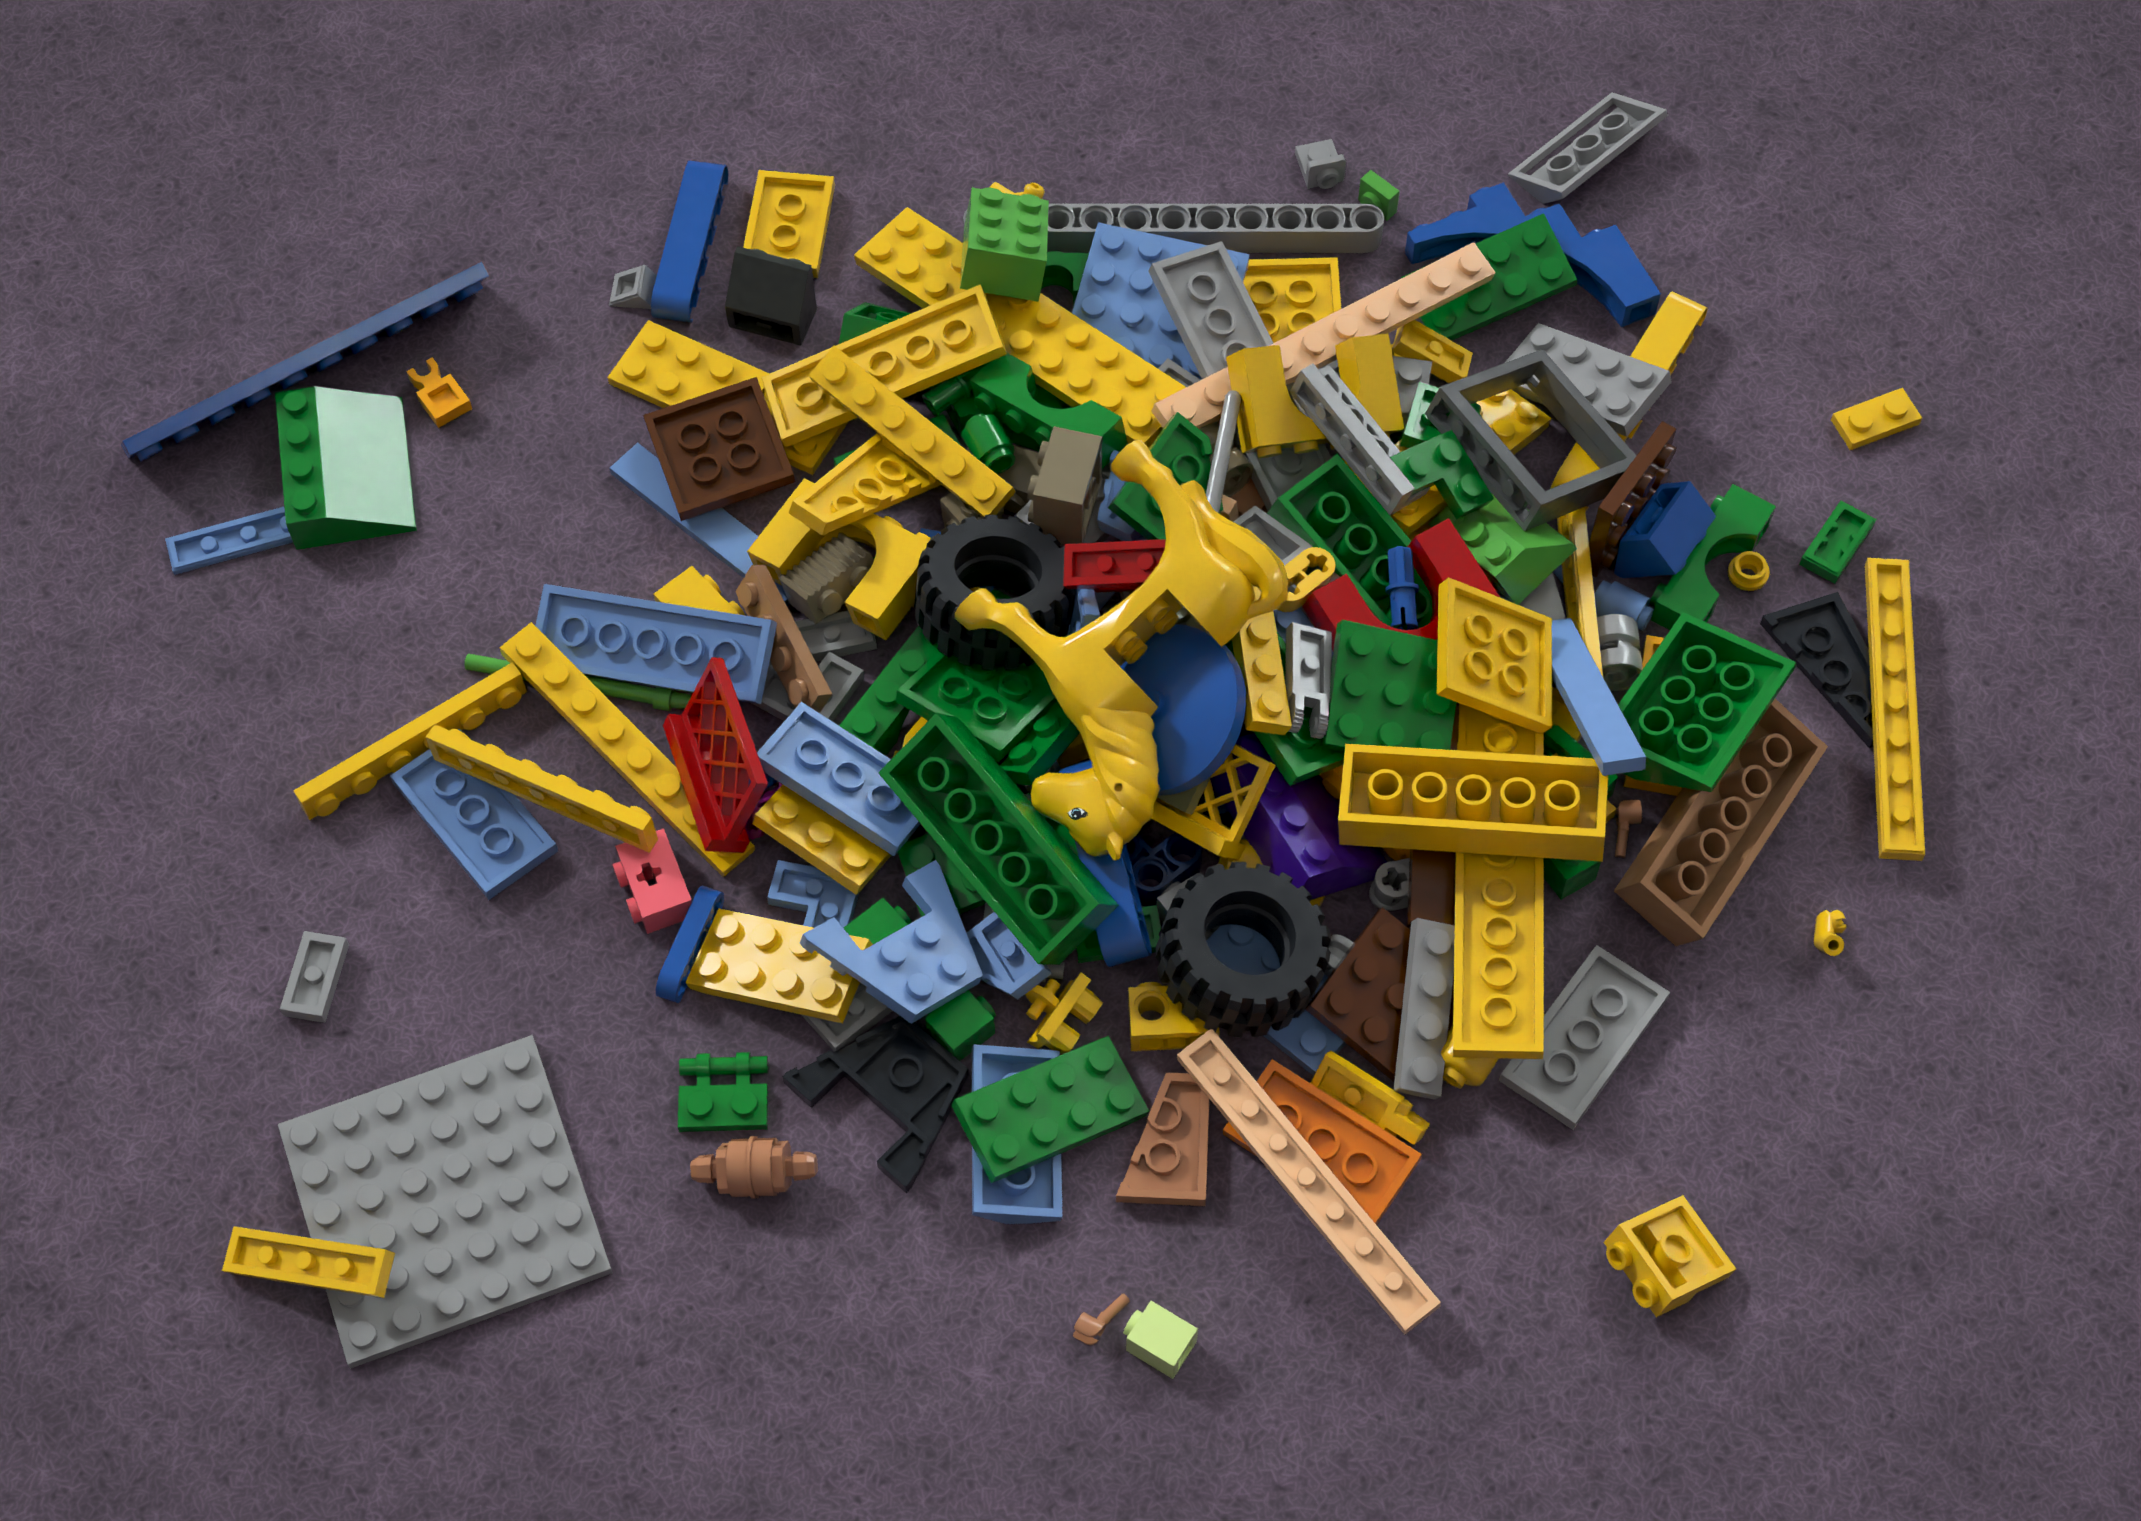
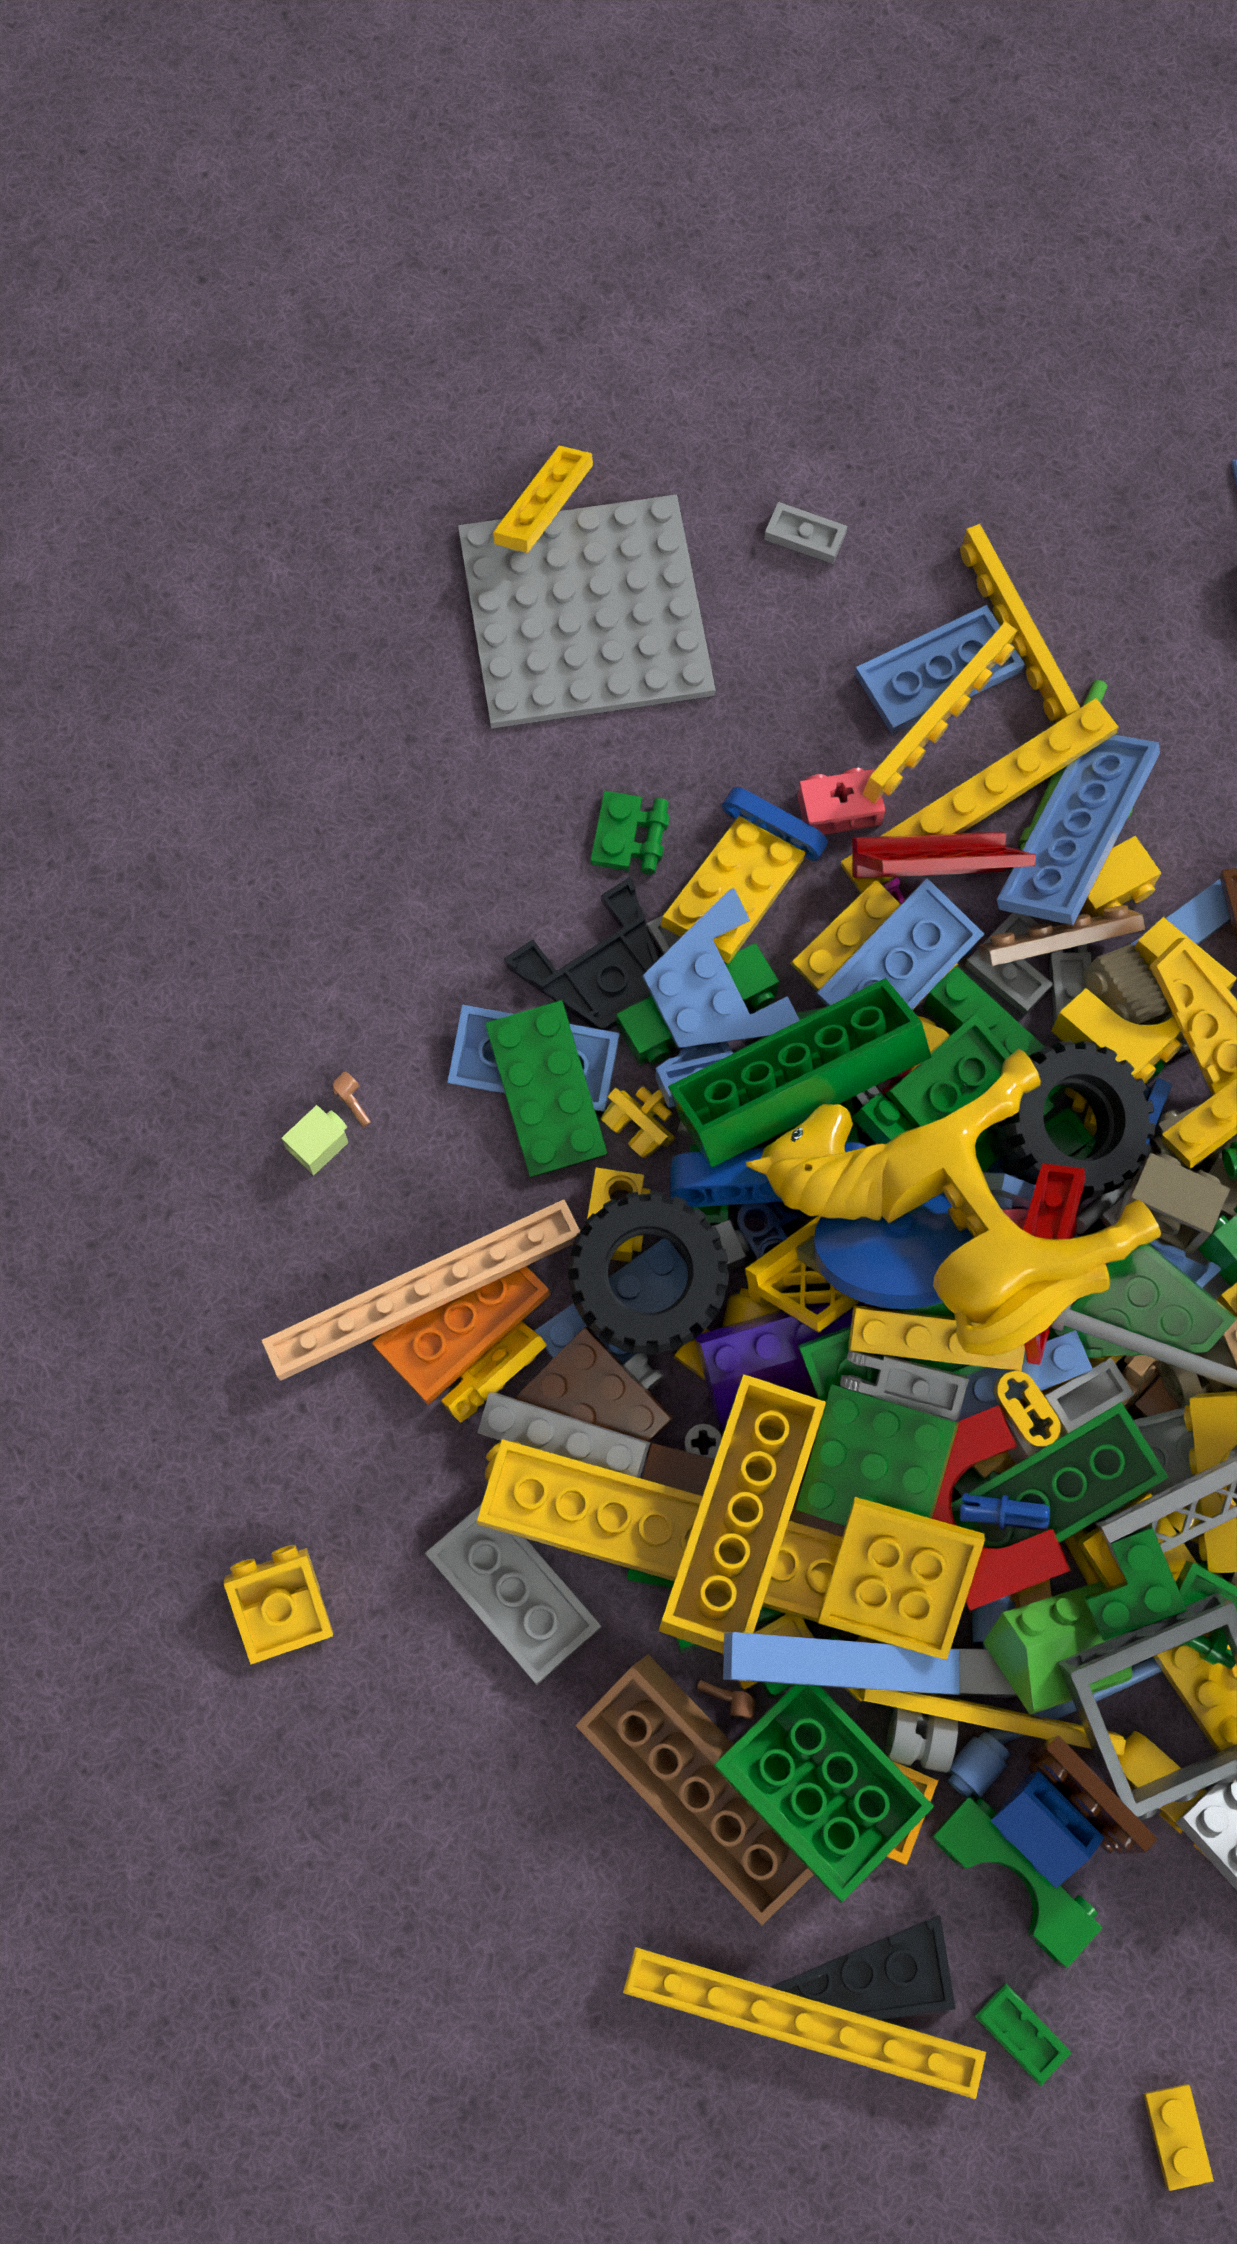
camera: 100 degrees right, 10 degrees up
nougat piece [690,1136,818,1199] -> none
medium blue plate [767,860,859,928] -> none
nougat wing [1116,1073,1209,1206] -> none
yellow plate [1728,551,1770,591] -> none
yellow arm [1814,910,1847,956] -> none

